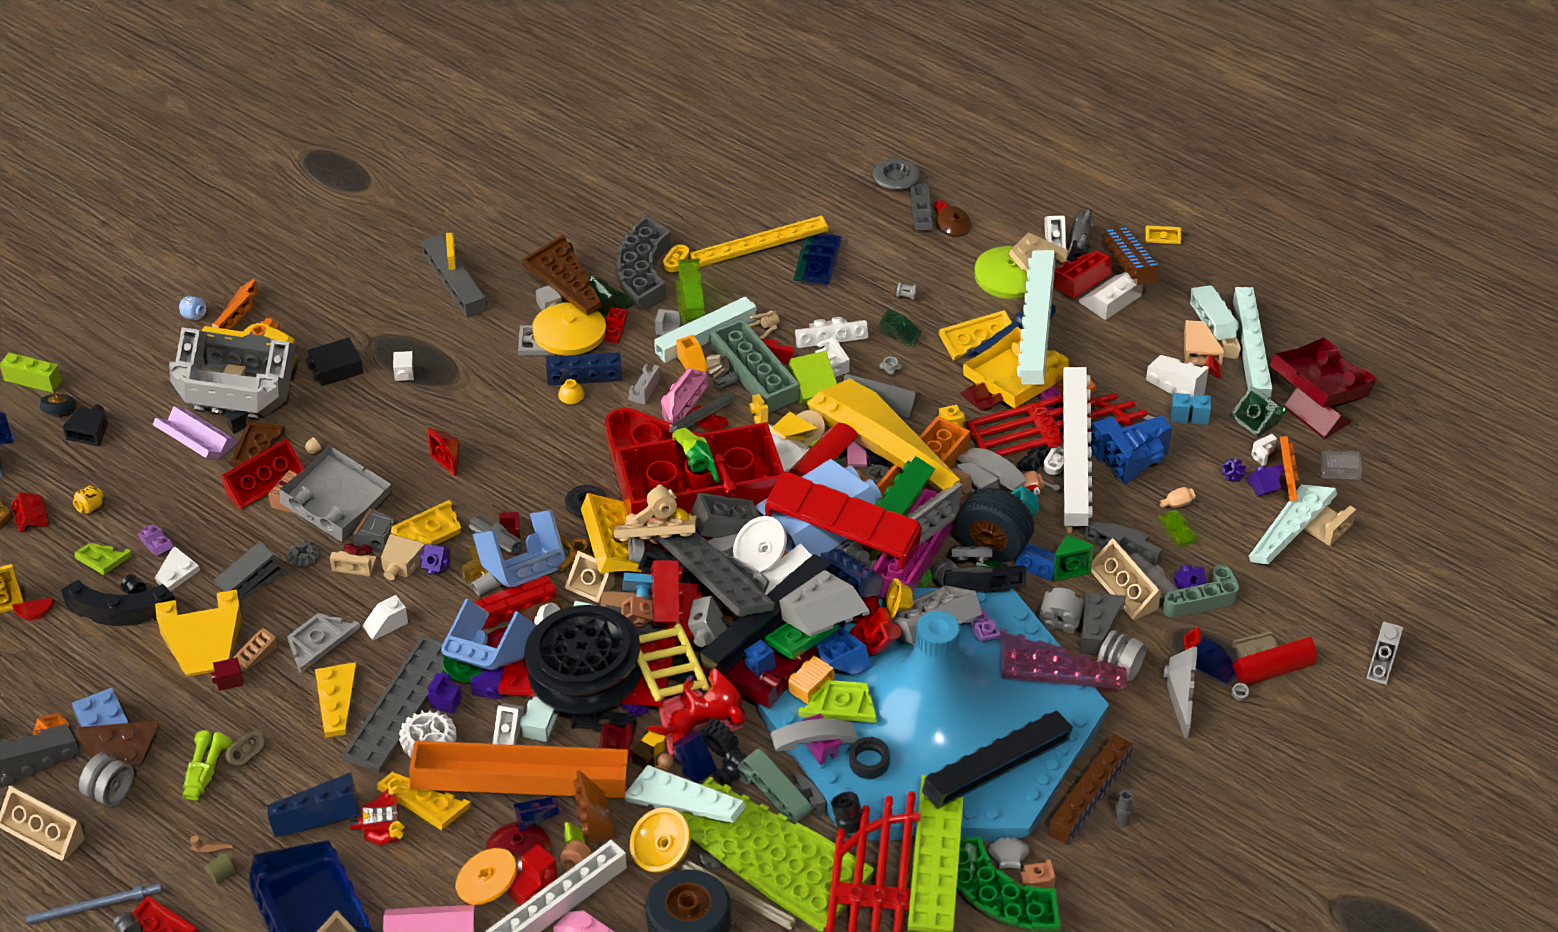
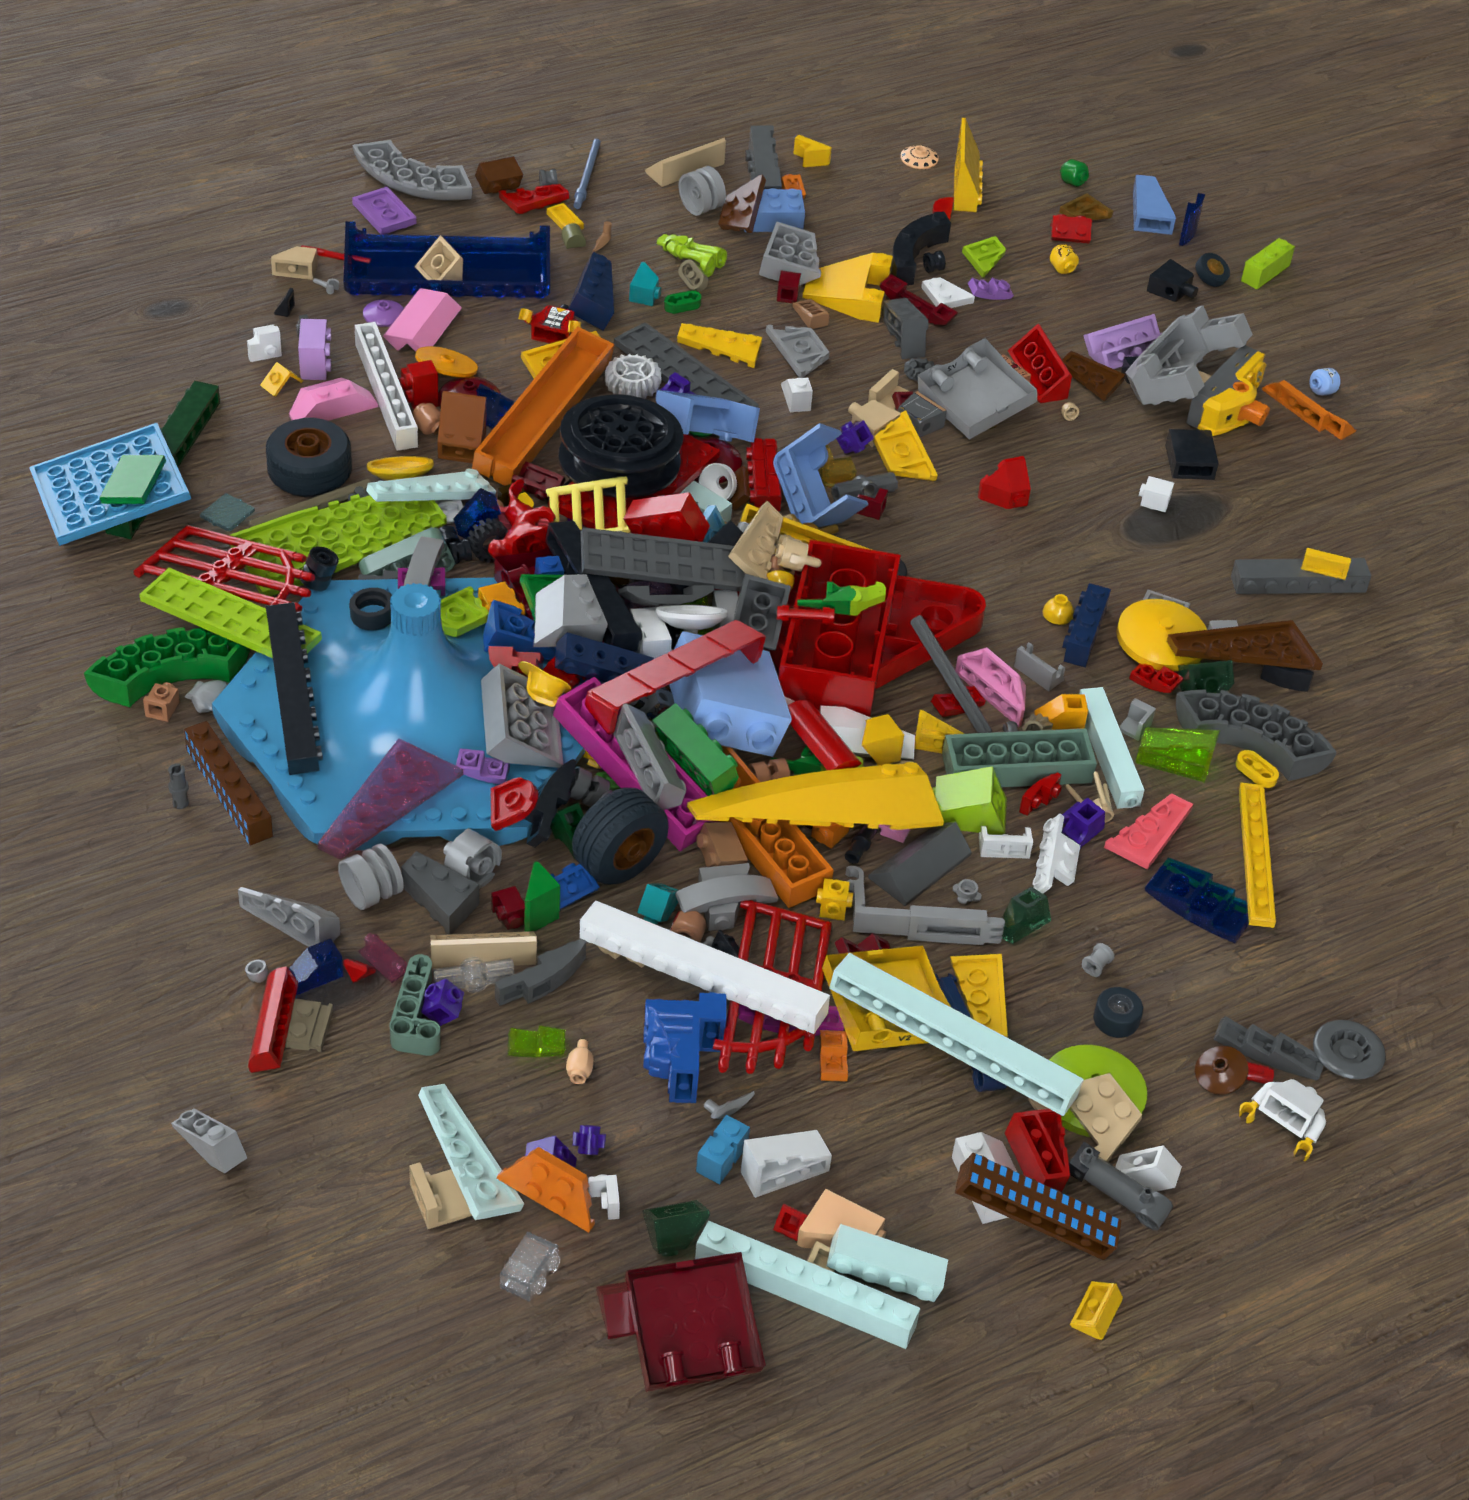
camera: 110 degrees right, 0 degrees up
none -> clear pink hinge [358,933,408,983]
none -> red tile [491,777,538,831]
none -> dark red brick [491,886,525,930]
none -> yellow tile [547,203,584,230]
none -> teal slope [629,262,661,306]
none -> green beam [664,290,702,314]
none -> light grey wedge [759,222,821,285]
none -> light grey hinge [845,866,1005,945]
none -> dark red slope [879,274,958,325]
none -> dark purple brick [1061,797,1105,848]
none -> black wheel [1093,987,1144,1038]
none -> coral wing [1104,793,1193,870]
none -> white torso [1239,1079,1326,1161]

